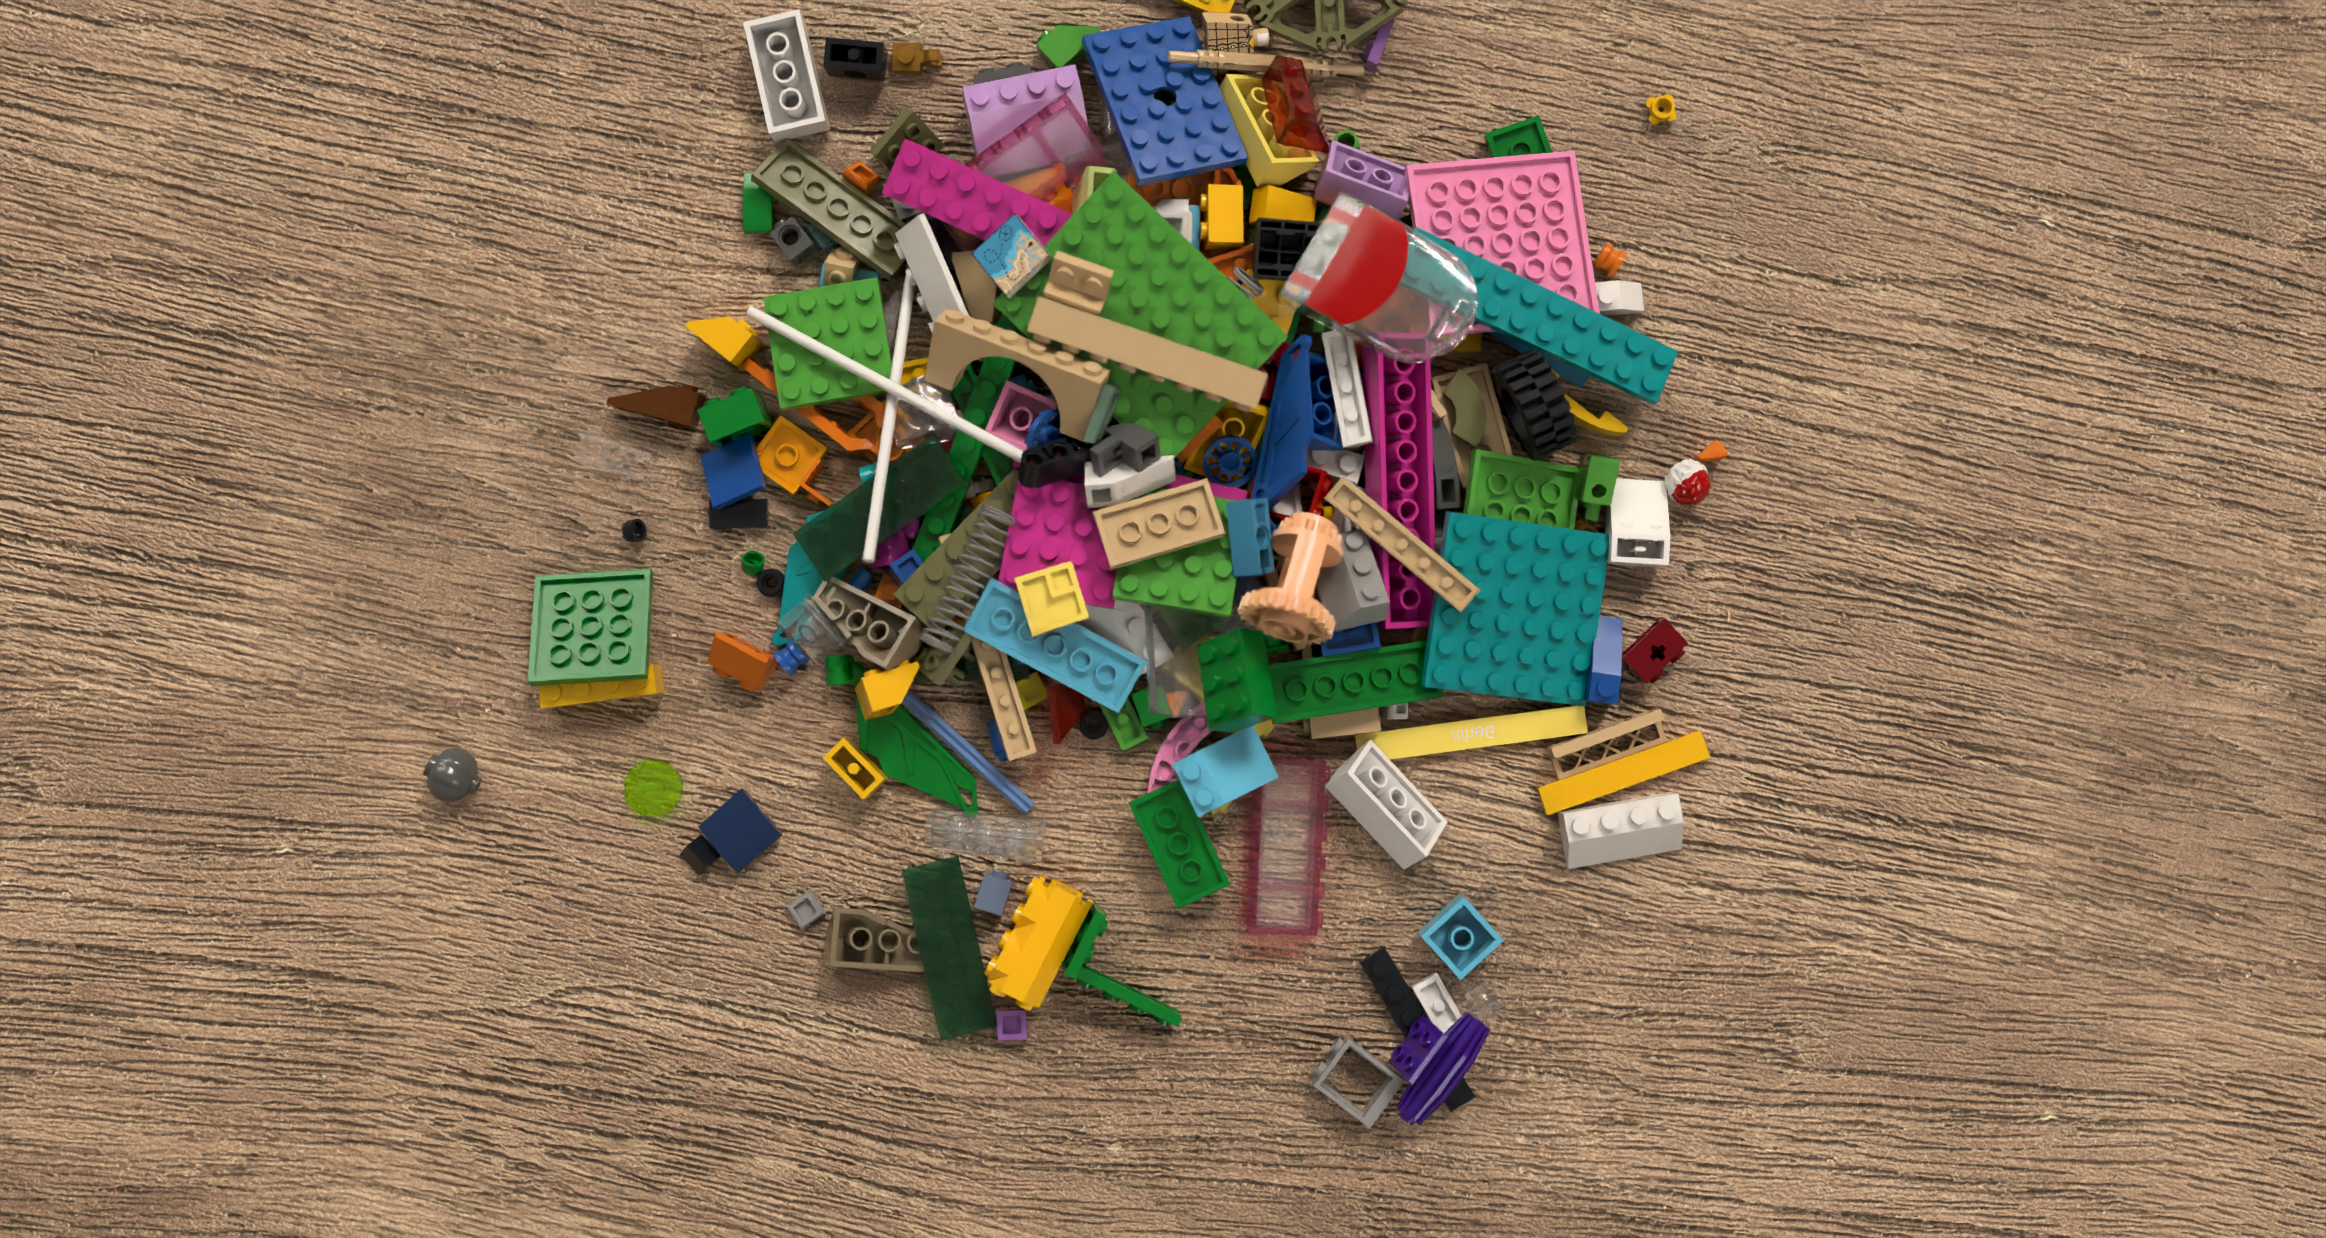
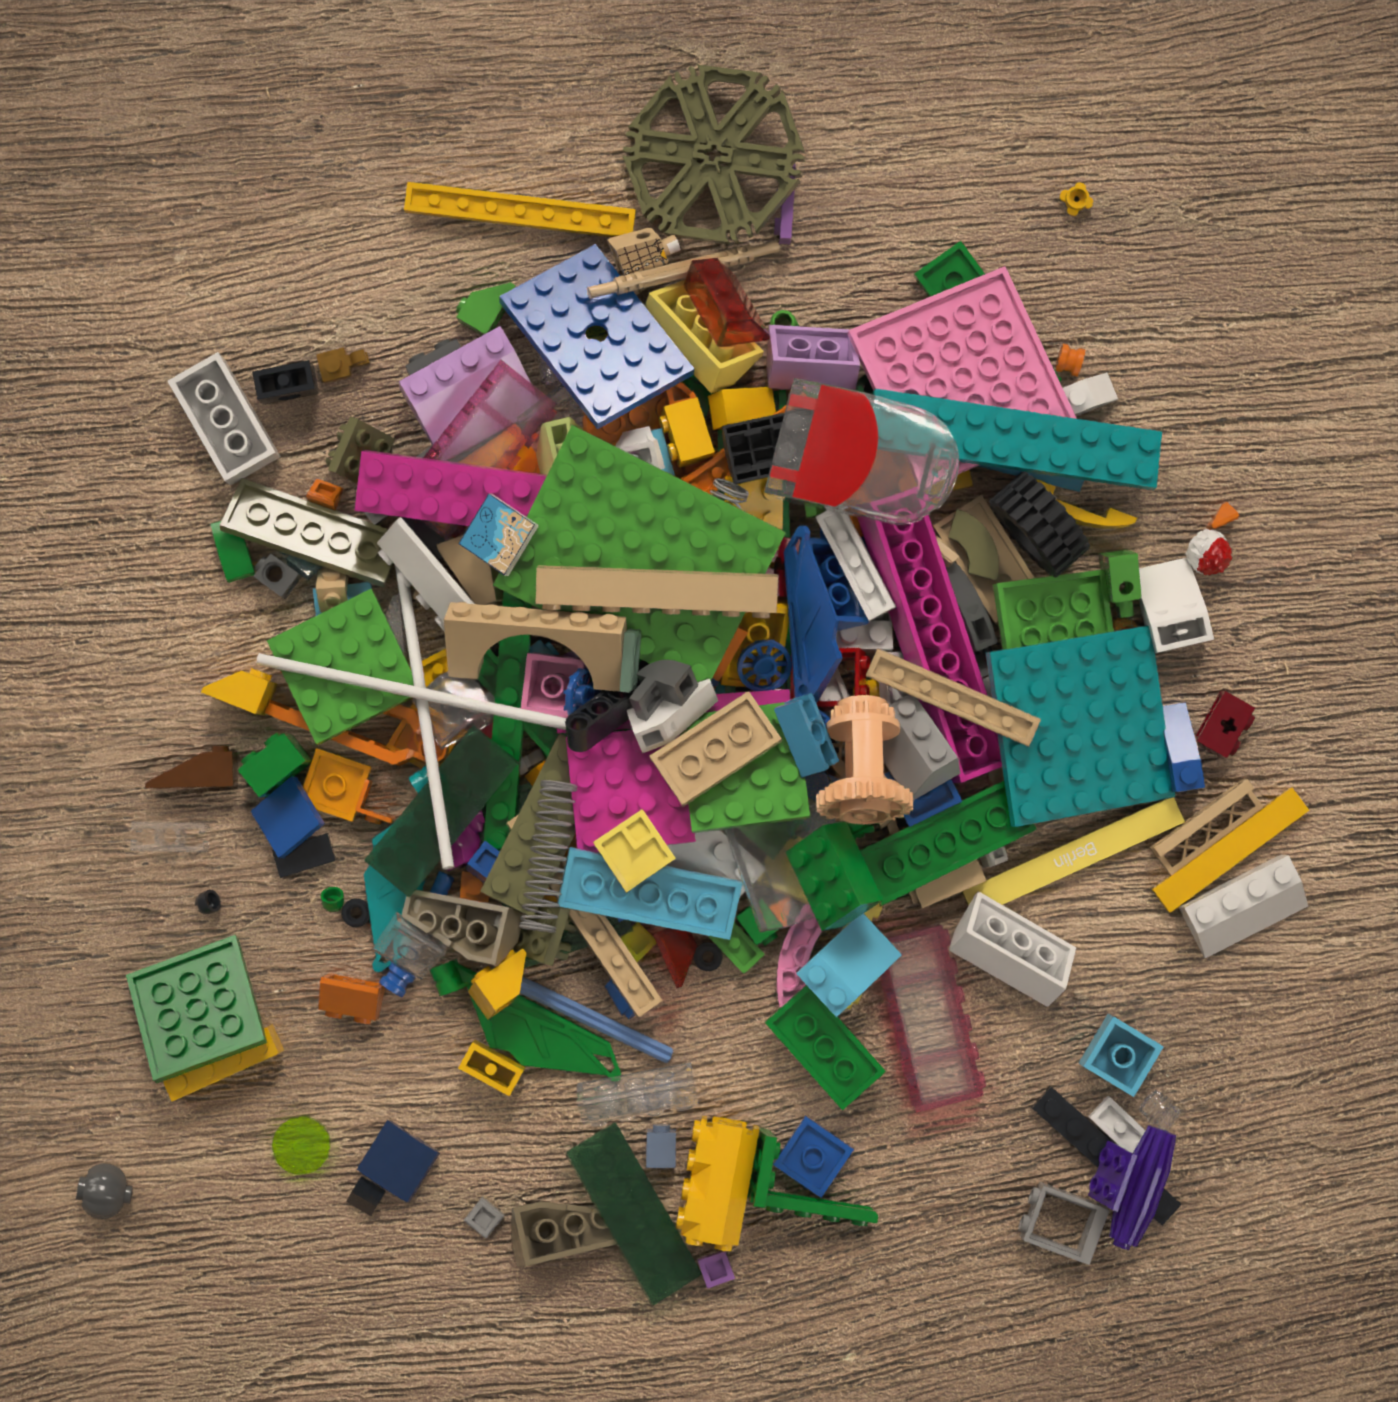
camera: 20 degrees left, 0 degrees up
tan bracket [1043,251,1114,315] -> none
none -> blue plate [773,1115,854,1198]

